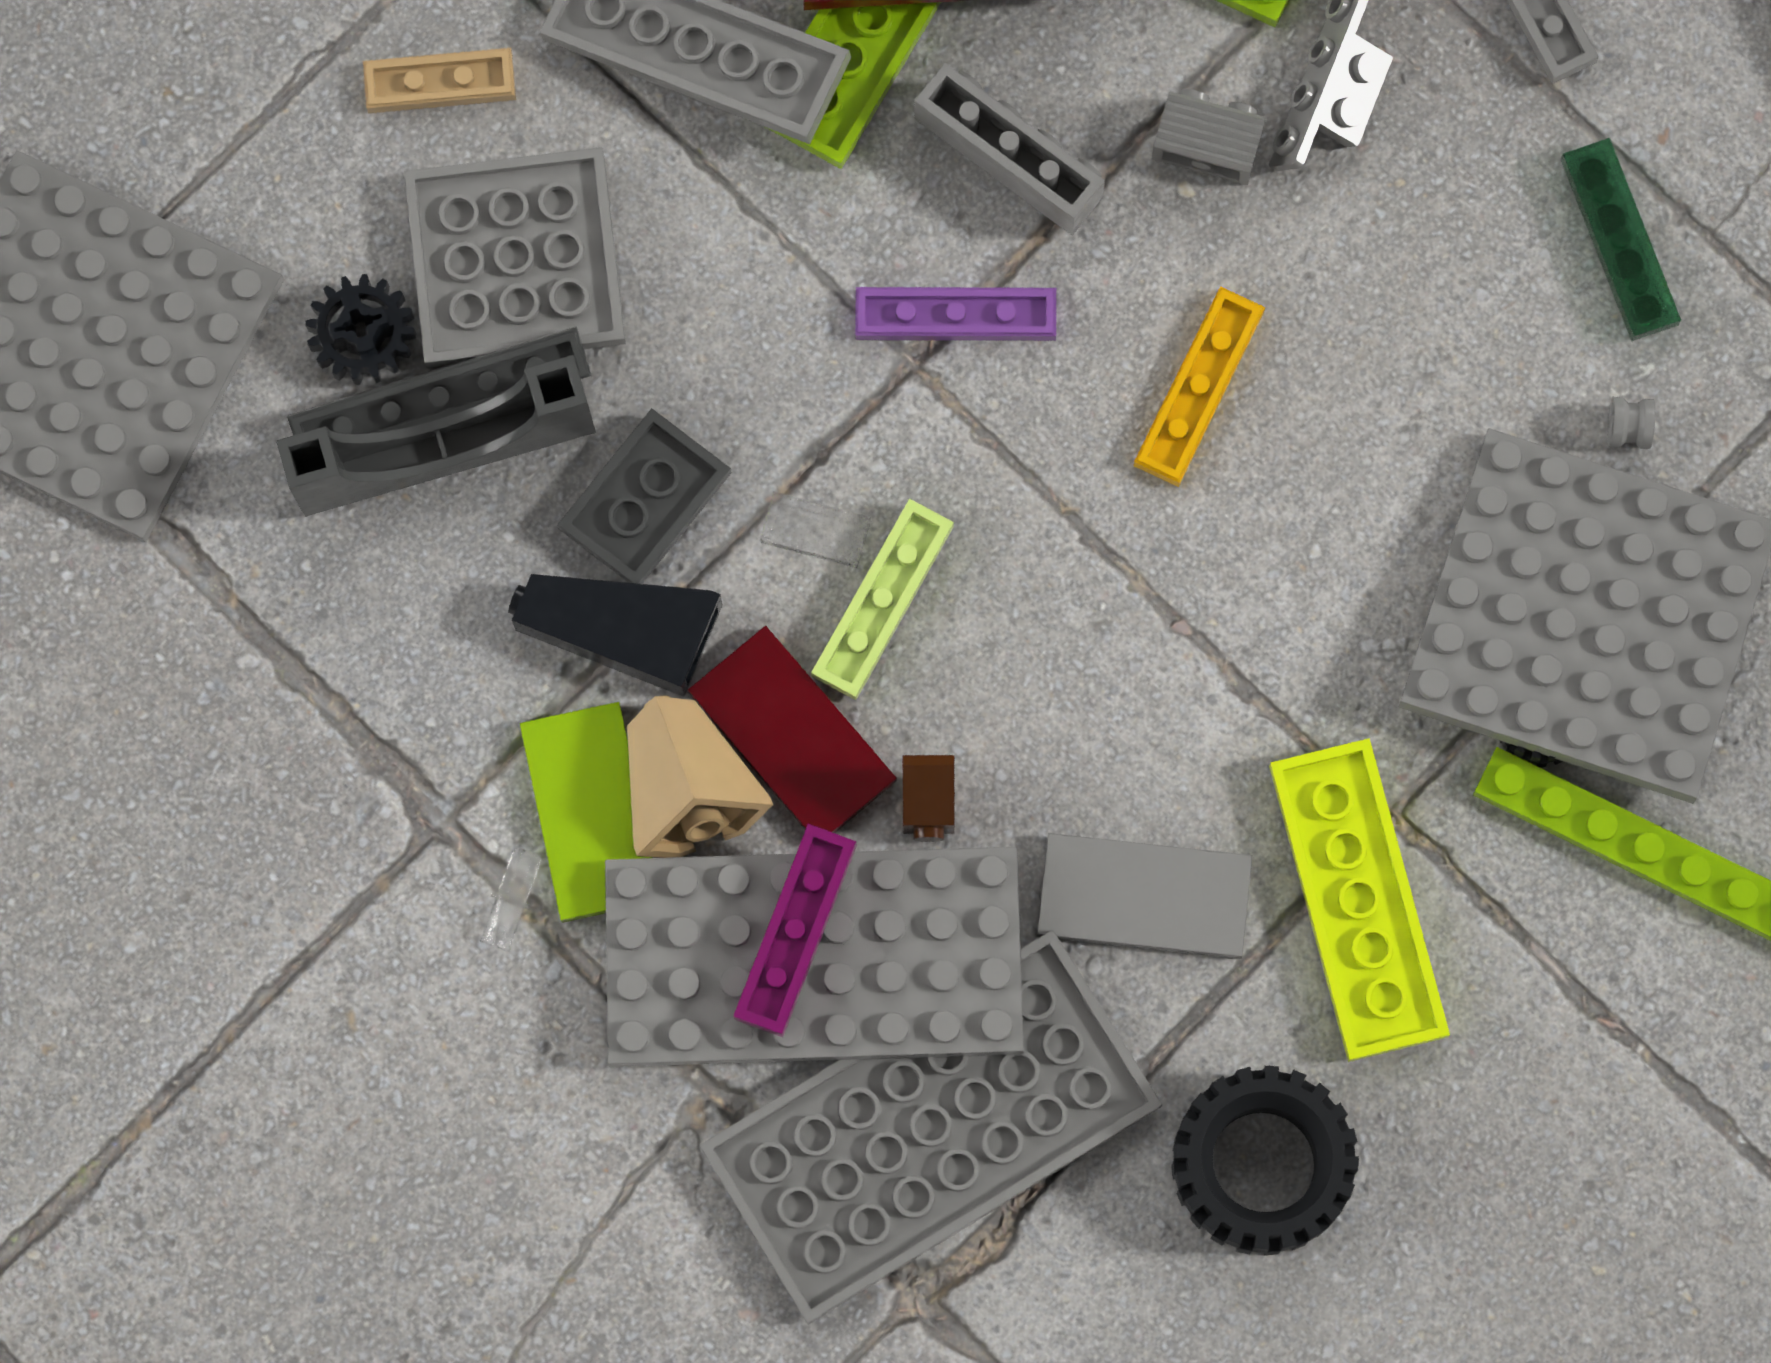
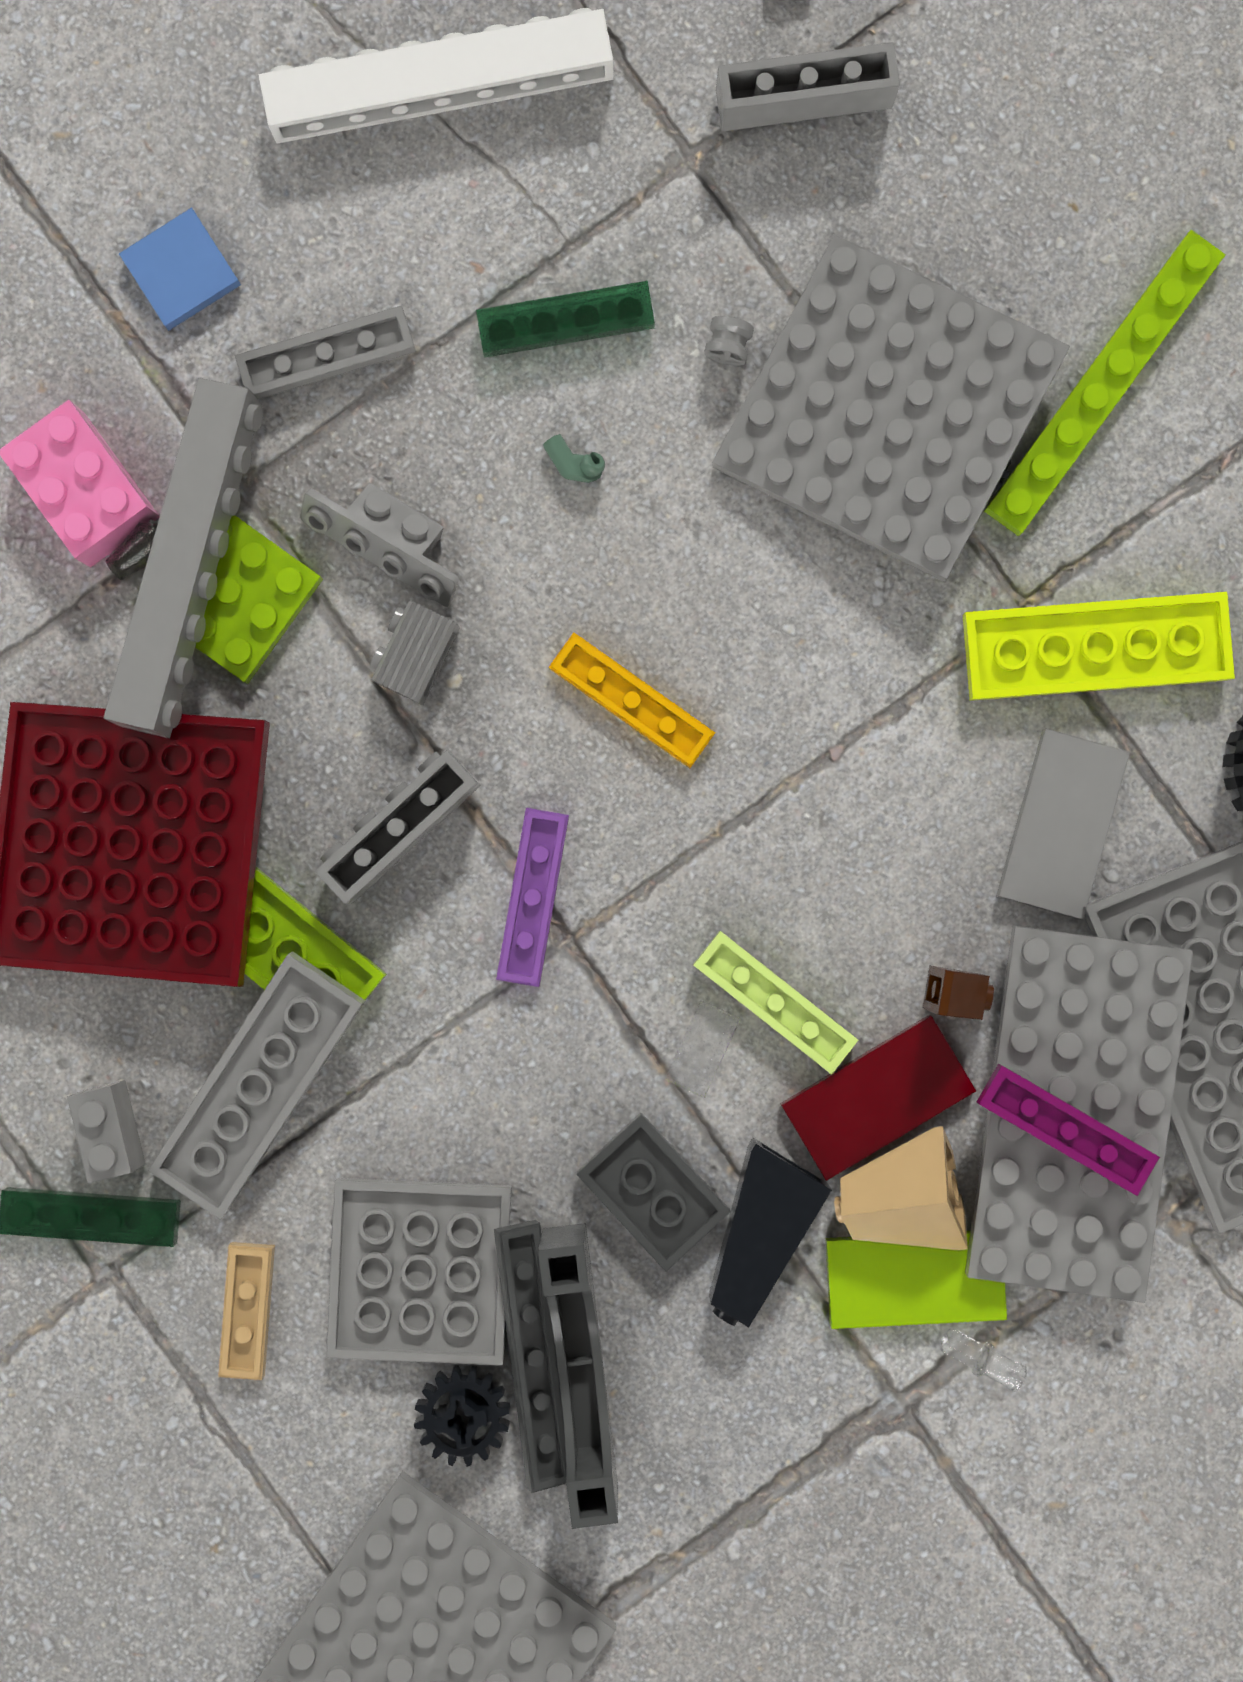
camera: 85 degrees left, 10 degrees up
none -> sand green arm [543,434,605,483]

